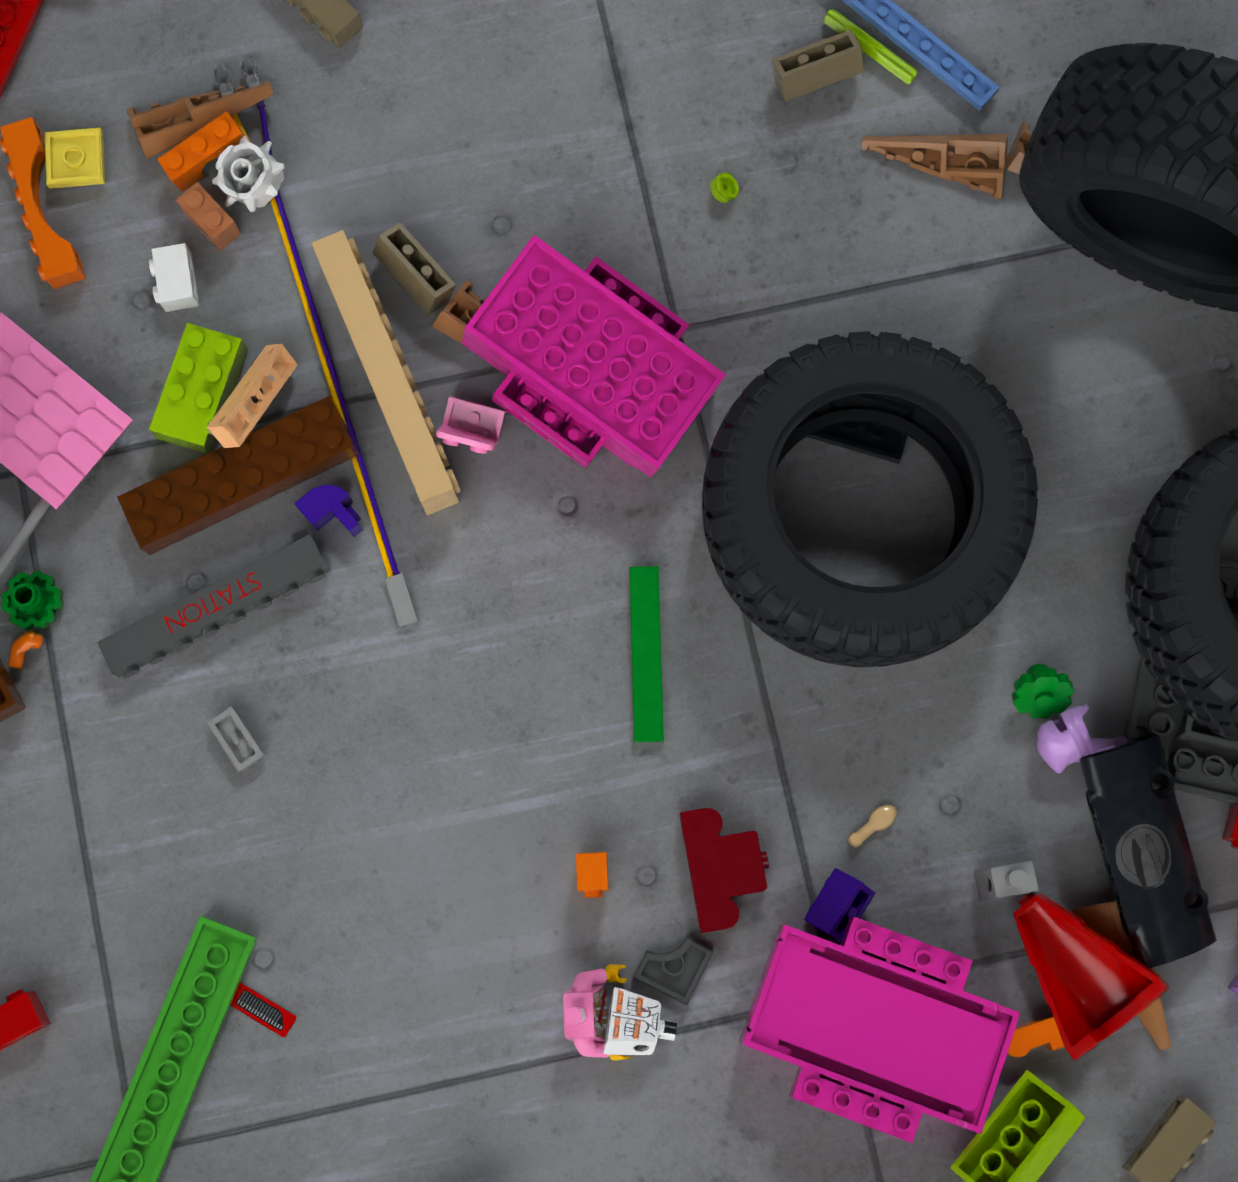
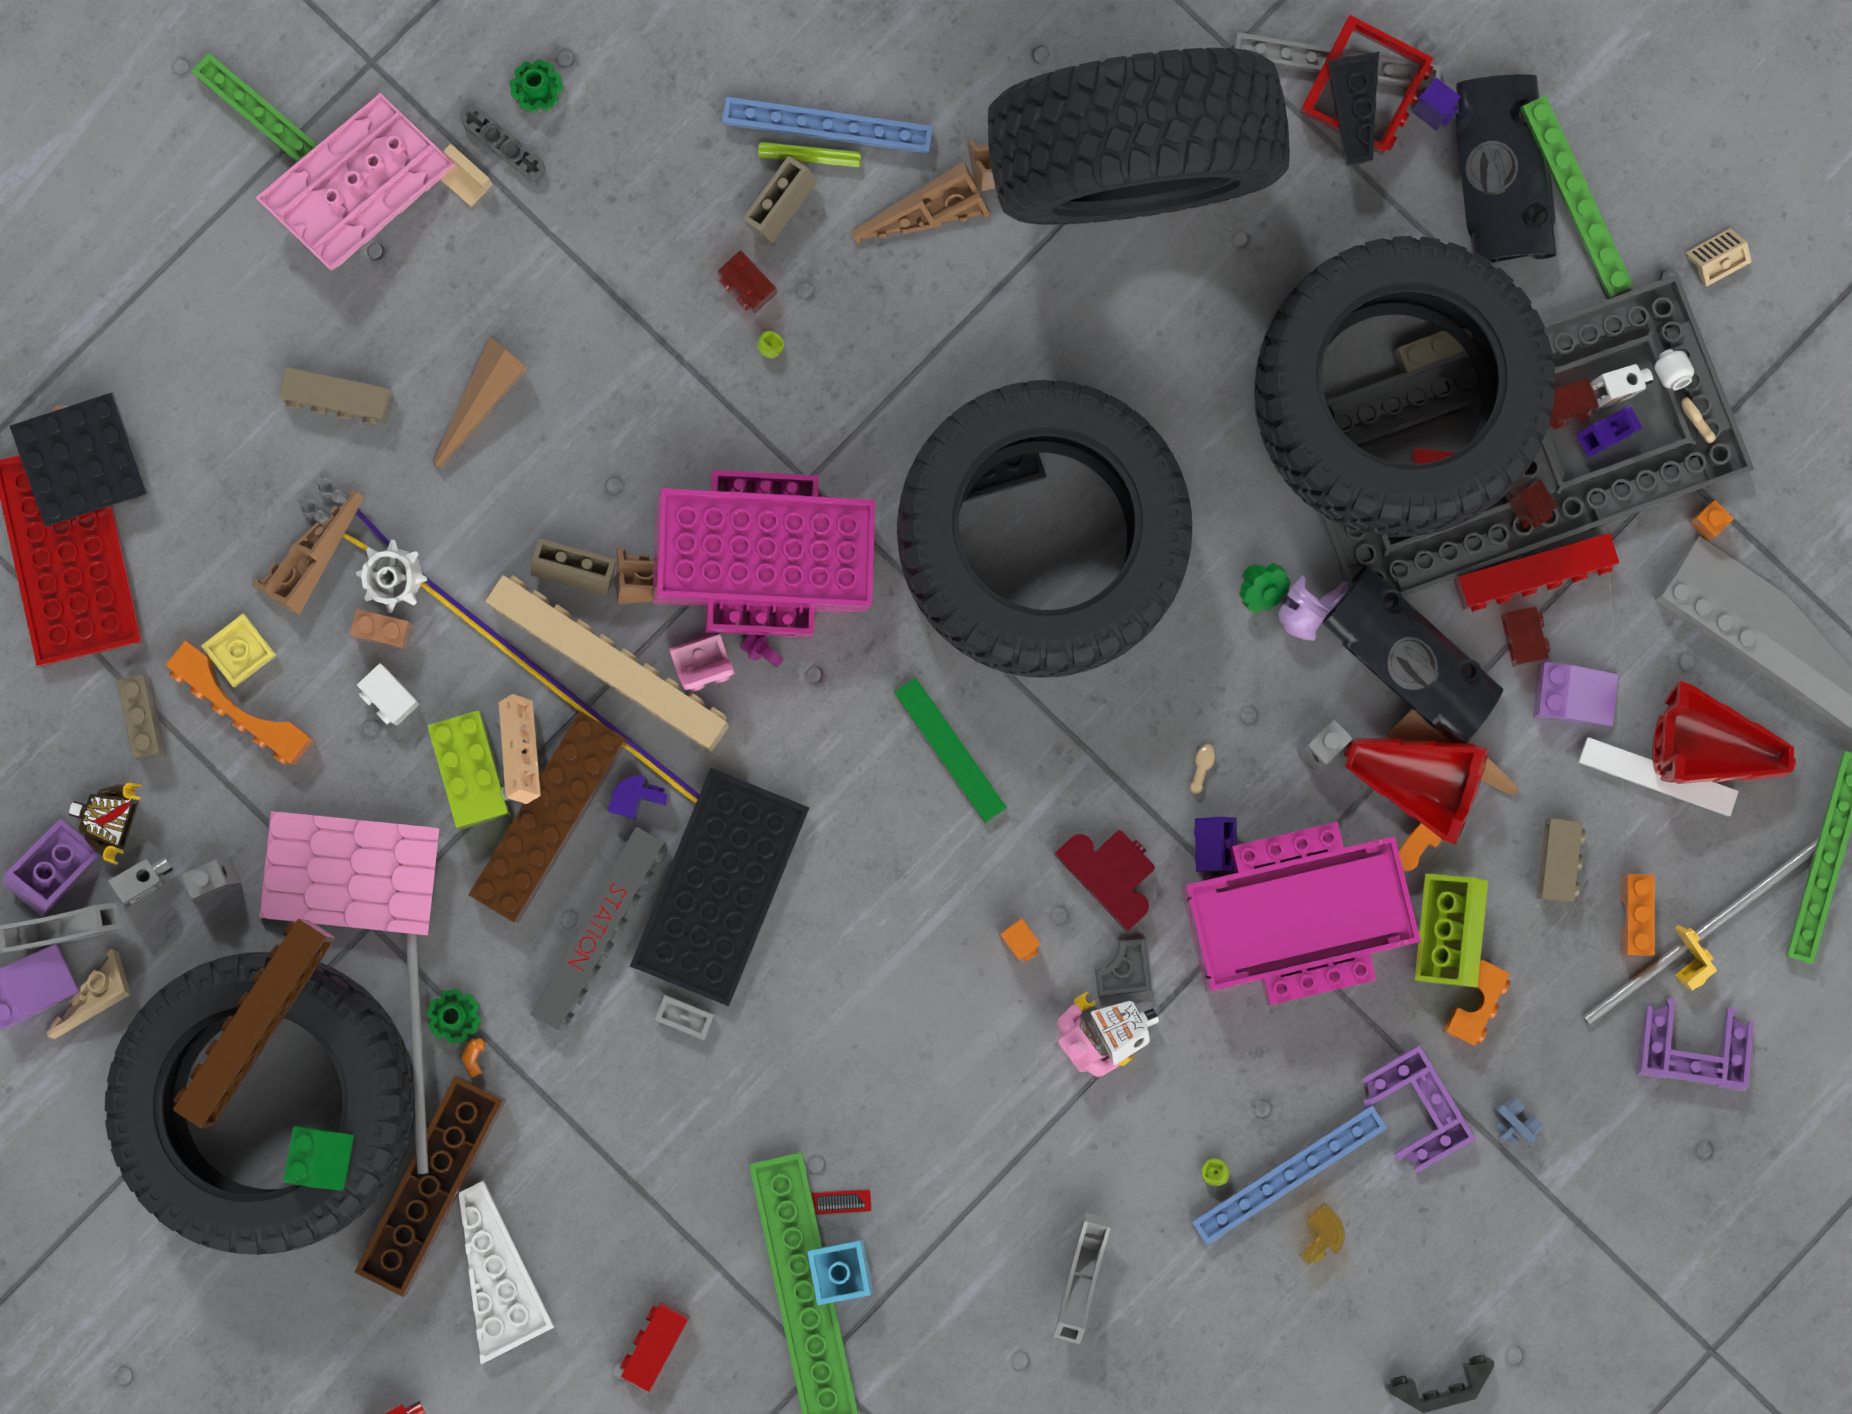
camera: 40 degrees left, 5 degrees up
orange arch [157,111,250,192] -> none
none -> medium nougat wedge [433,338,528,469]
none -> black plate [630,768,810,1006]
none -> clear red brick [718,250,777,314]
none -> magenta piece [741,635,784,668]
none -> medium azure slope [807,1239,874,1305]

